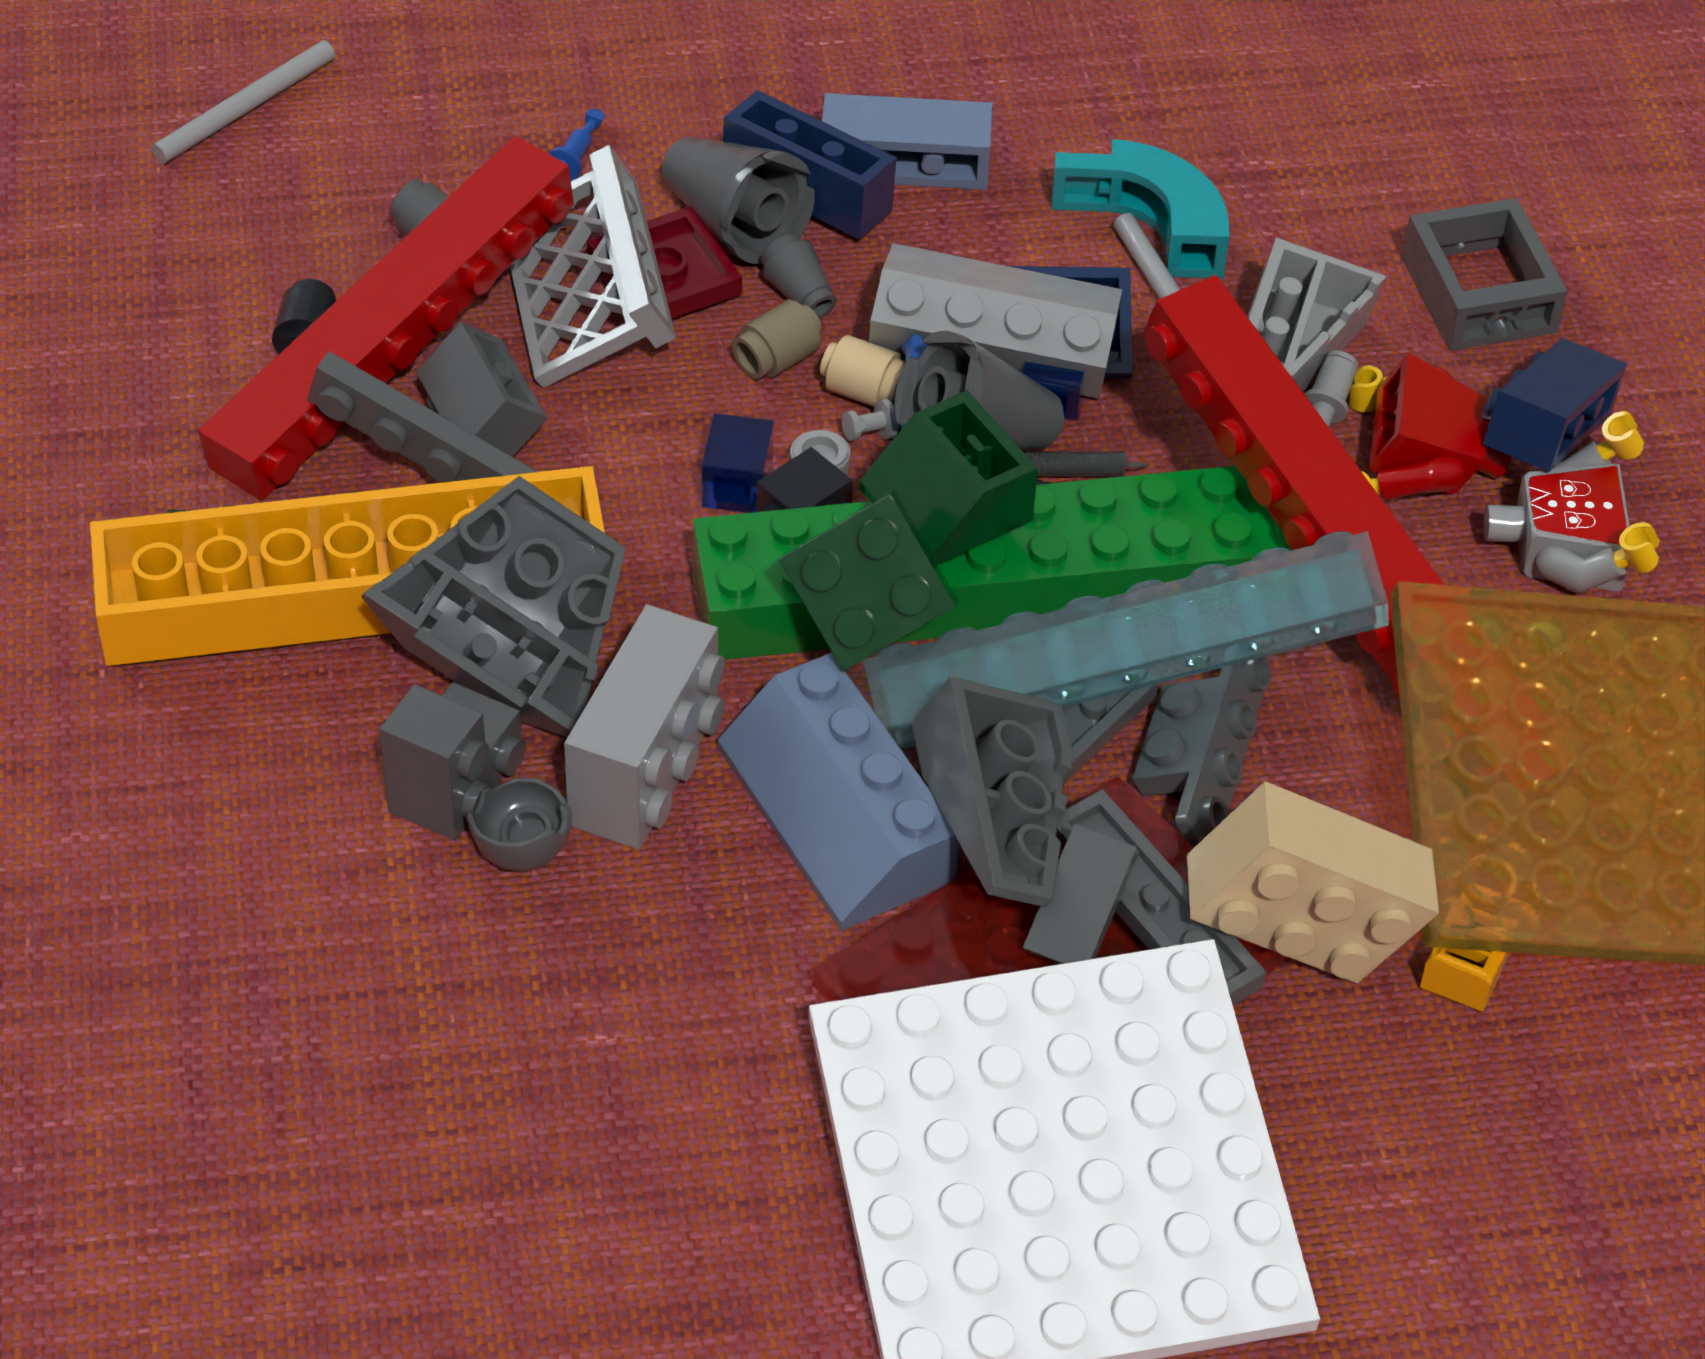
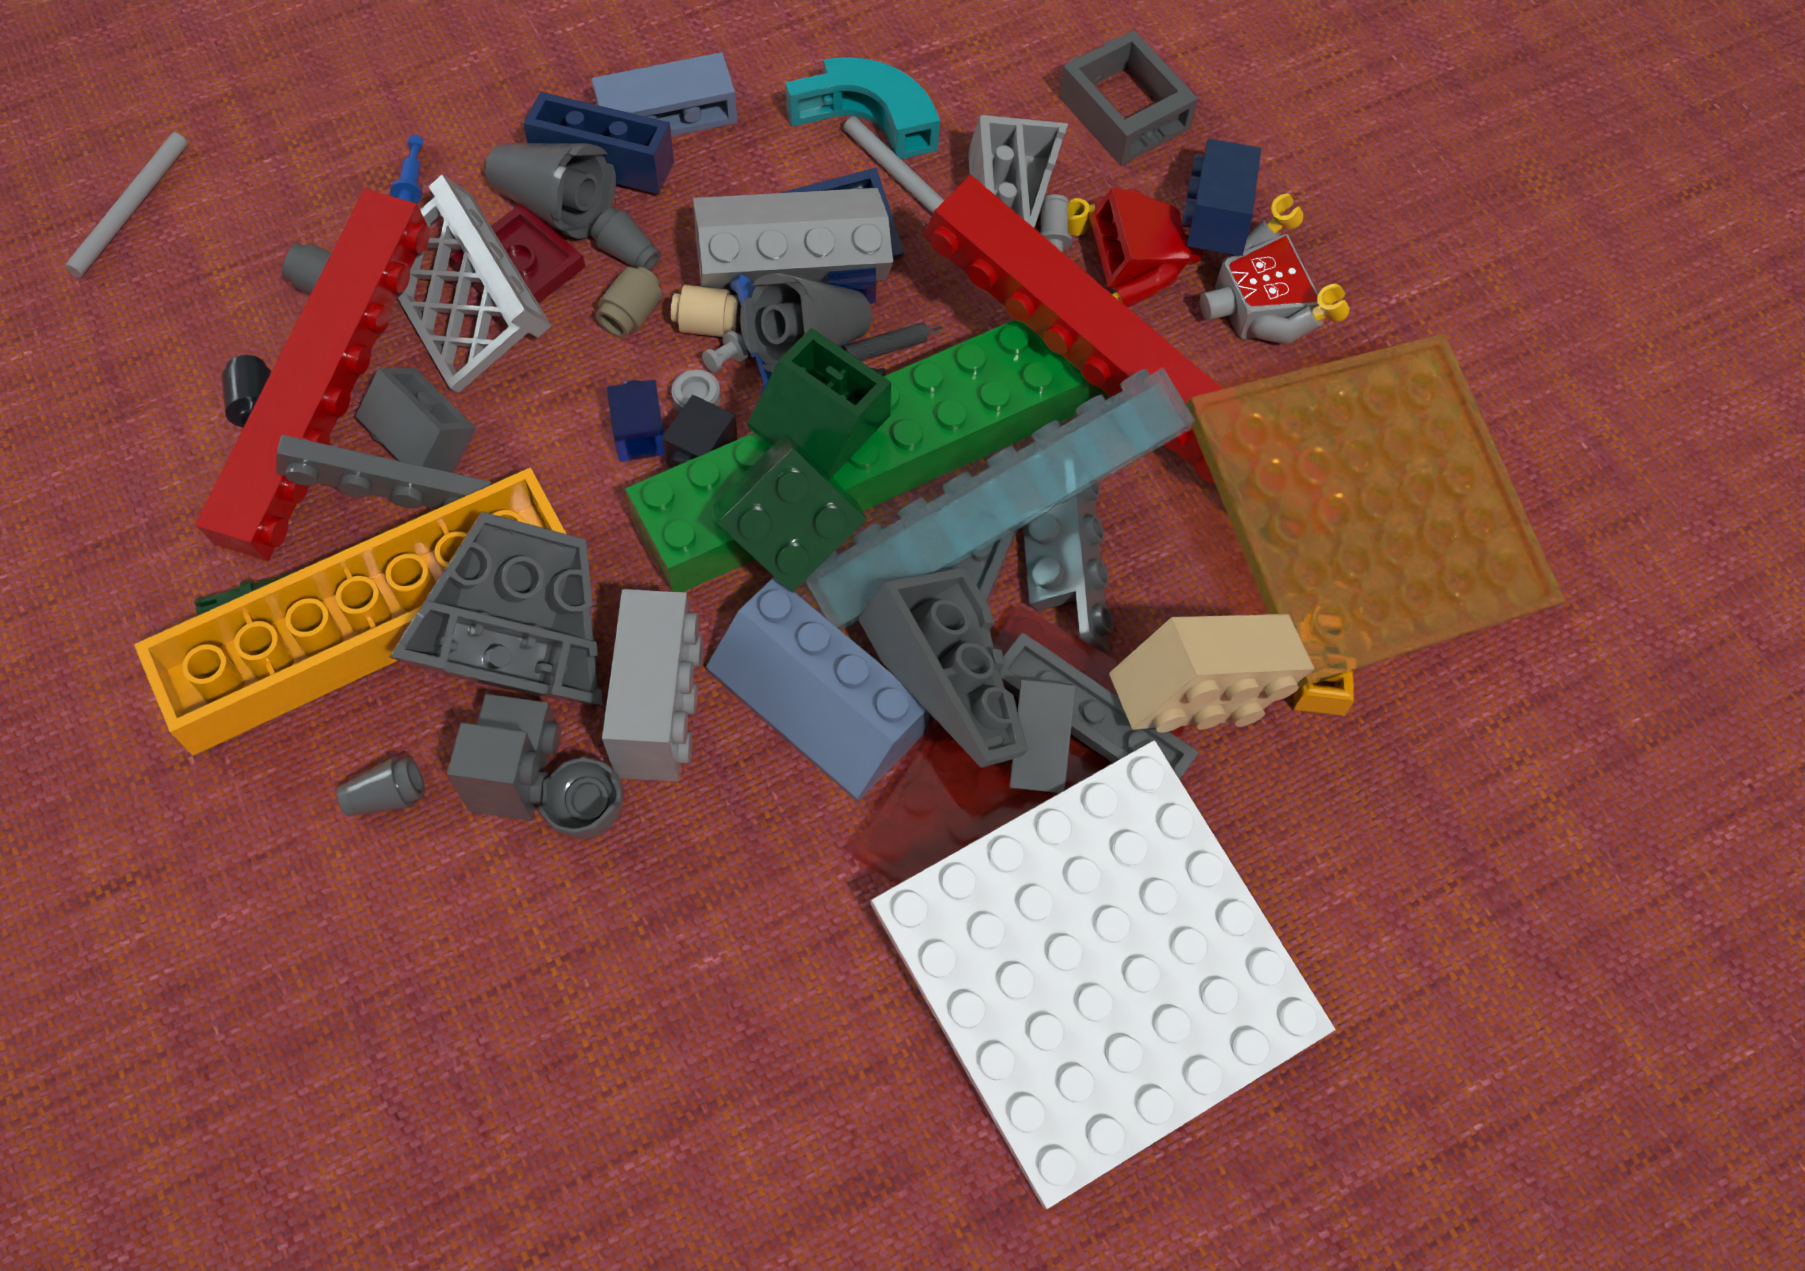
camera: 20 degrees left, 15 degrees up
none -> dark grey cone [337,756,425,817]

